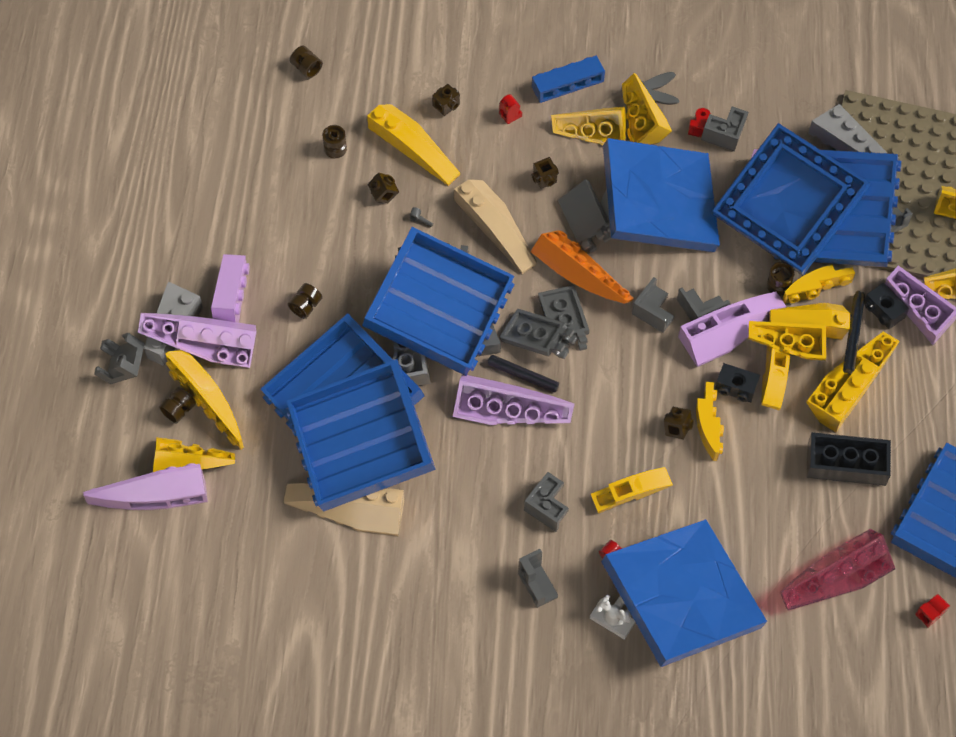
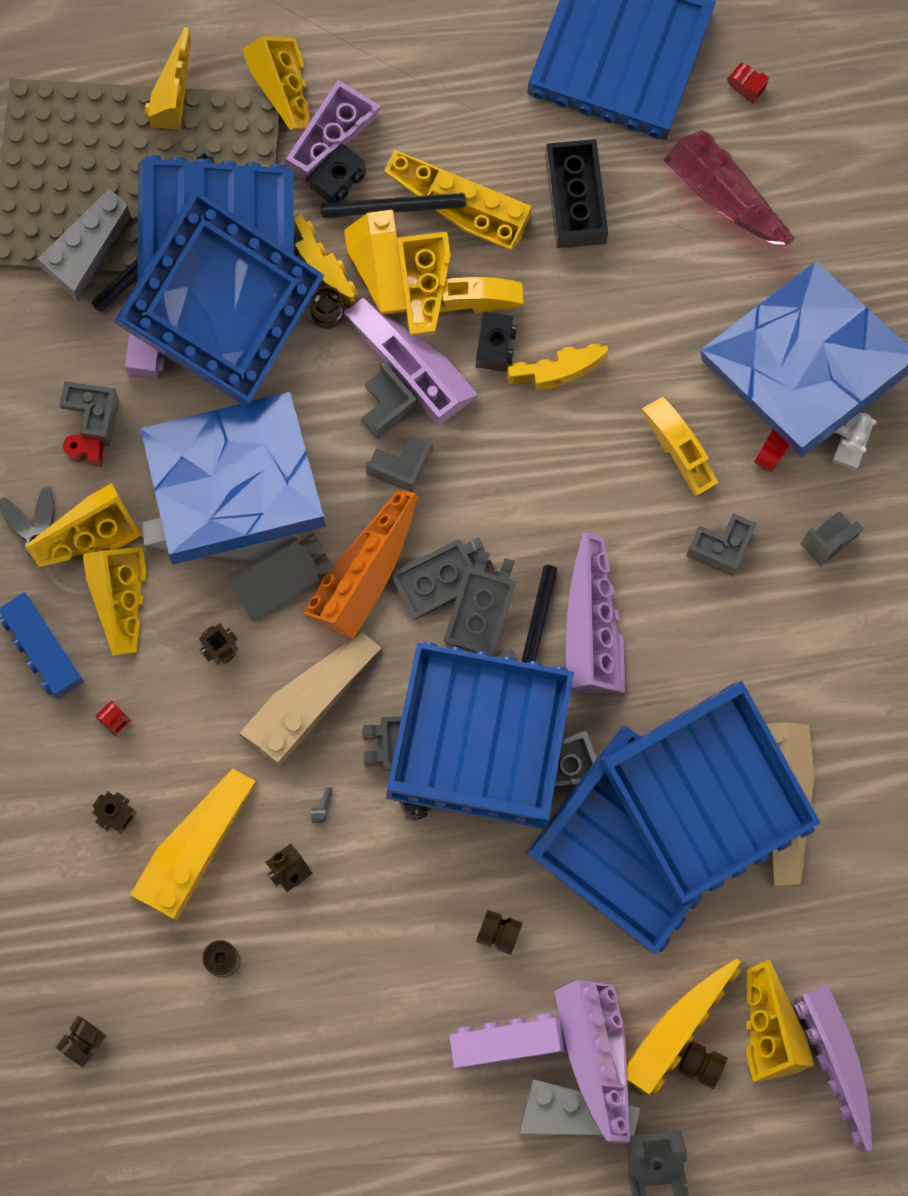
camera: 105 degrees left, 15 degrees up
dark brown brick [664,406,694,440] -> none

